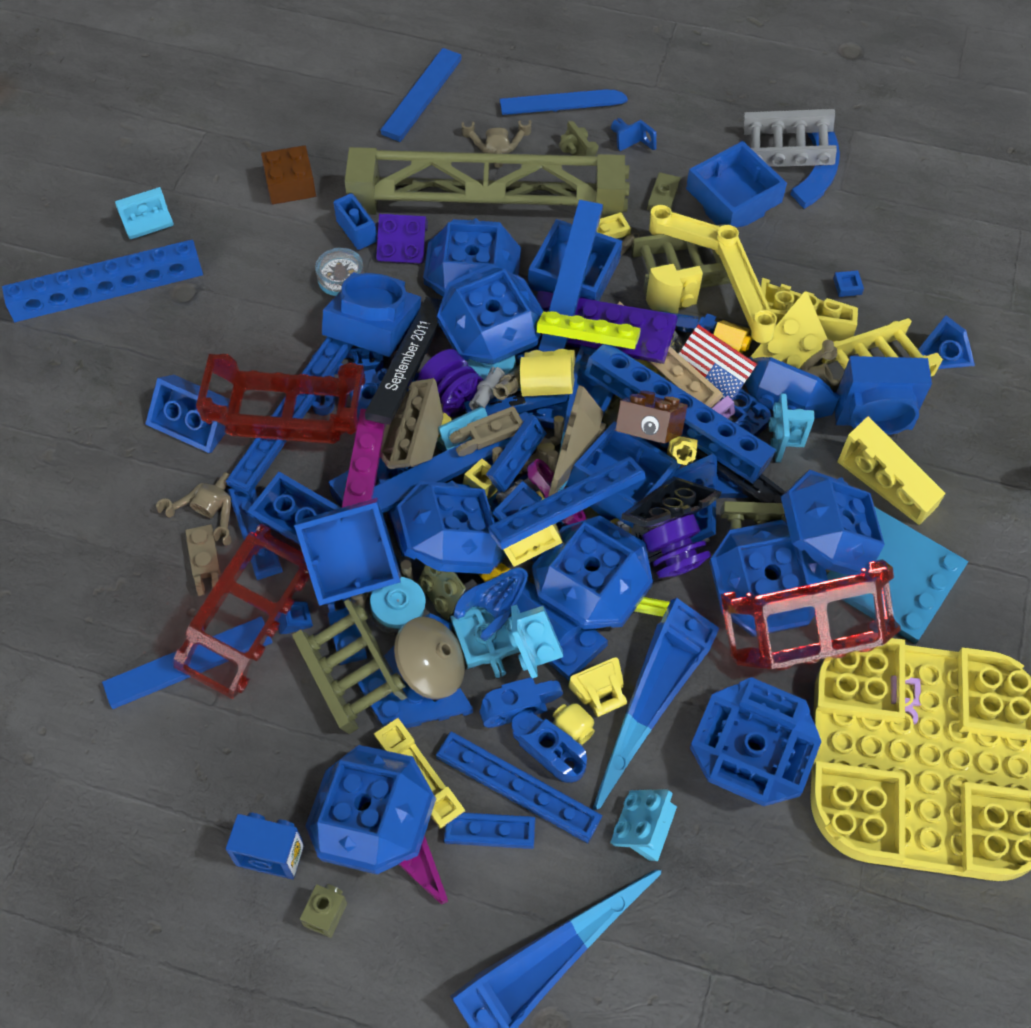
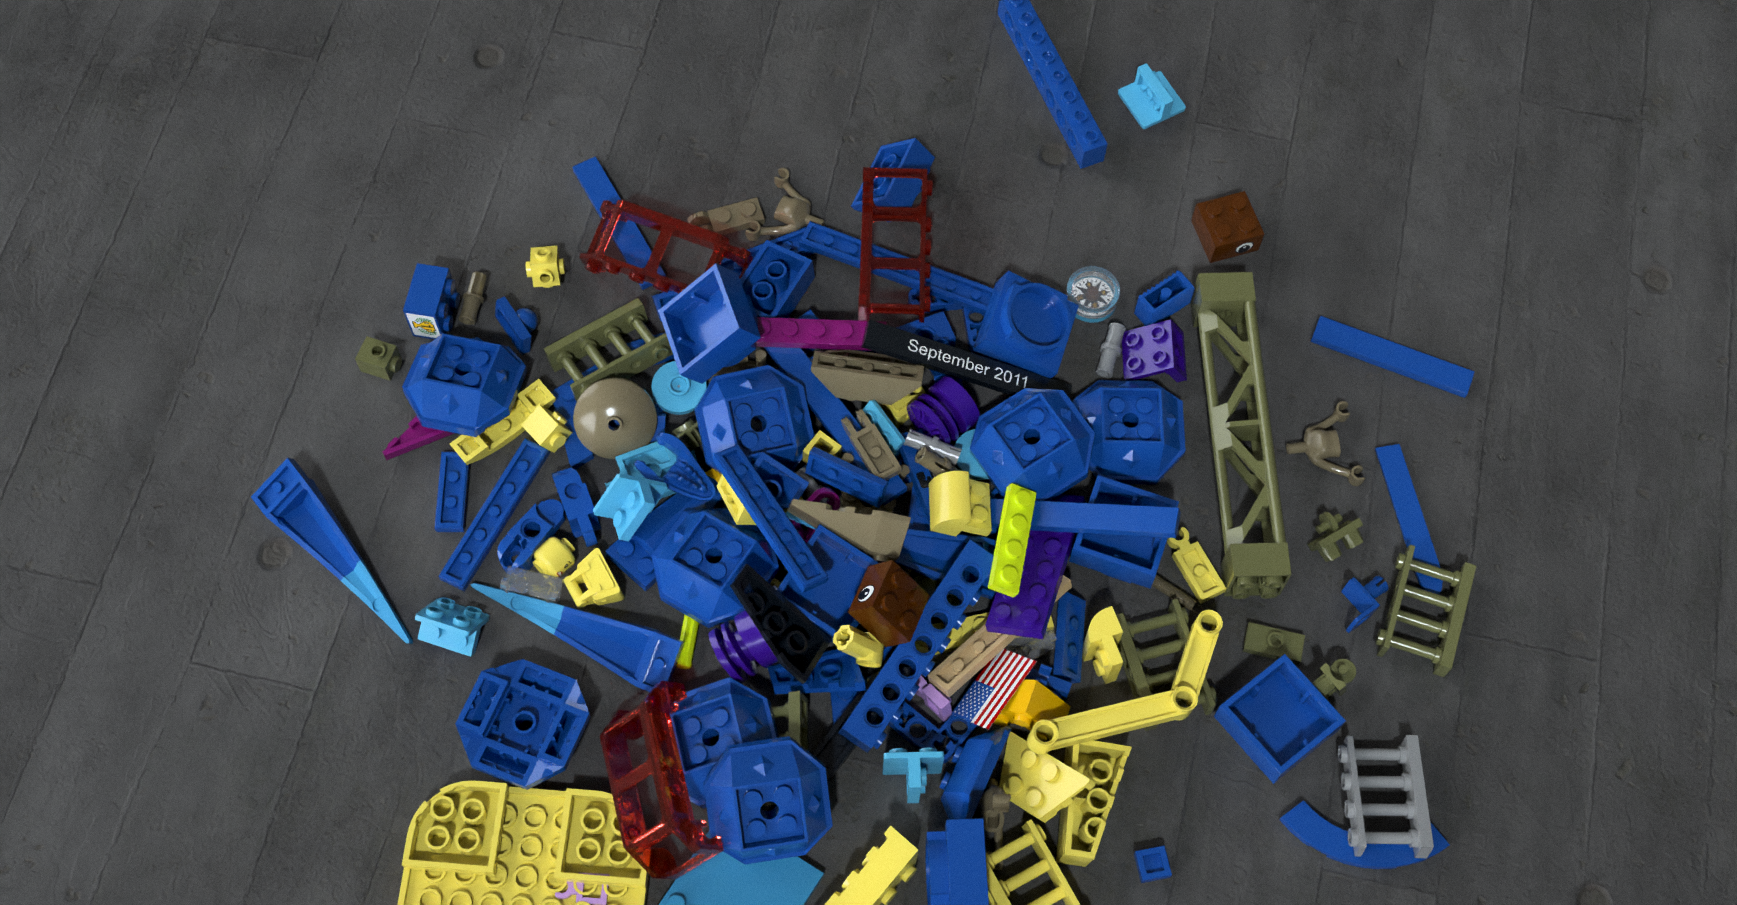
camera: 85 degrees right, 5 degrees up
none -> dark tan axle [458,271,487,325]
none -> blue tile [495,297,538,355]
none -> clear hinge [500,566,563,604]
none -> light yellow brick [521,405,572,453]
none -> light yellow brick [526,246,565,288]
none -> light grey pin [1095,322,1126,378]
none -> olive hips [1312,659,1356,699]
none -> olive fence [1375,545,1476,677]

